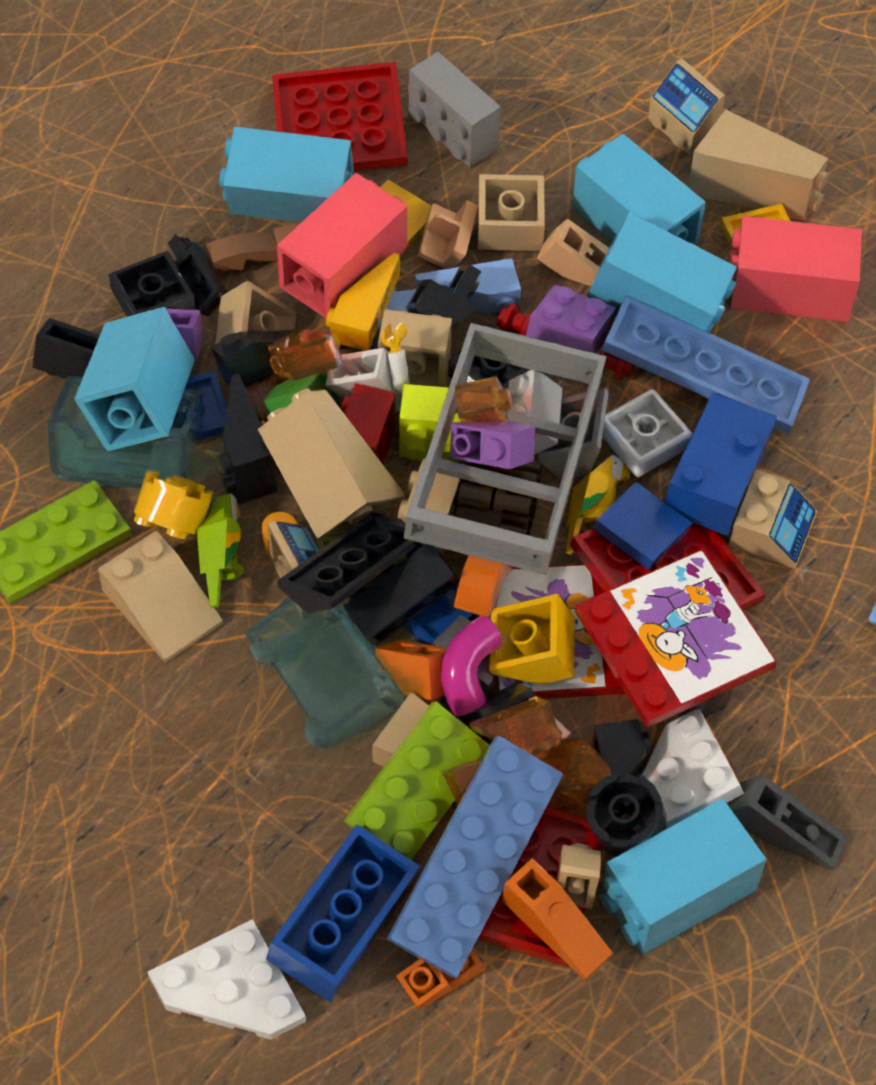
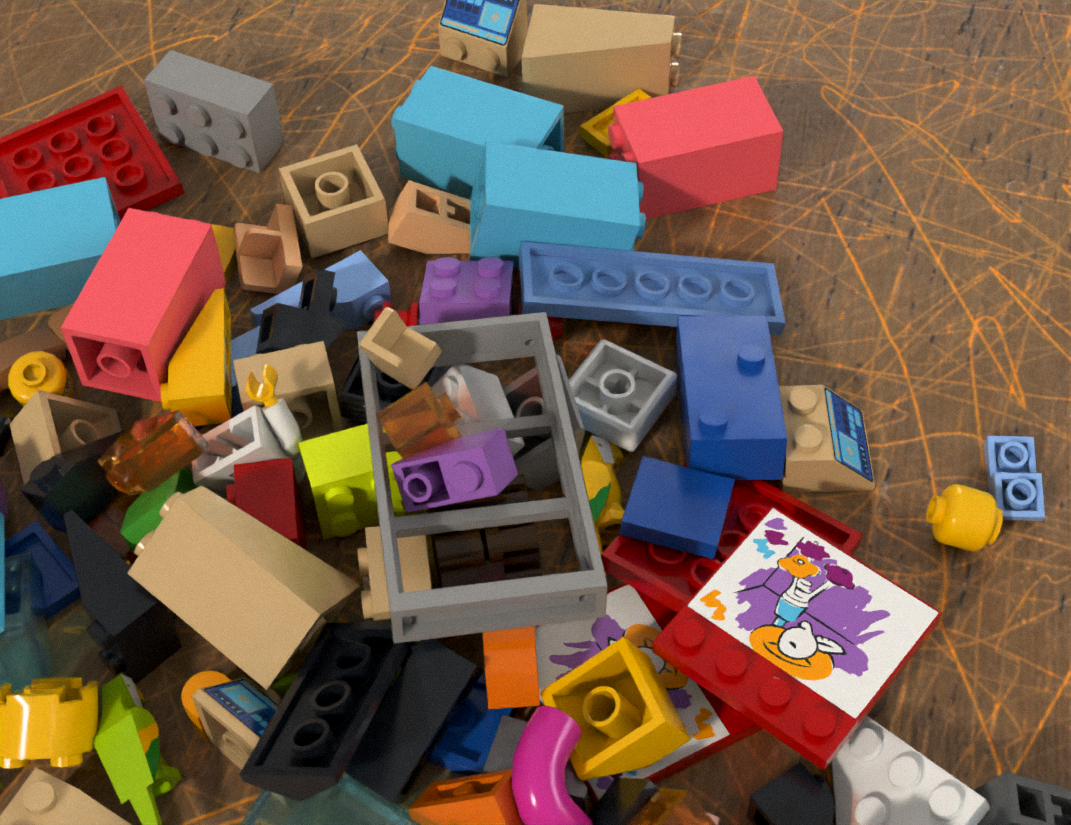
camera: 20 degrees left, 5 degrees down
none -> yellow head [8,351,73,407]
none -> tan panel [358,307,442,391]
none -> yellow head [926,484,1003,552]

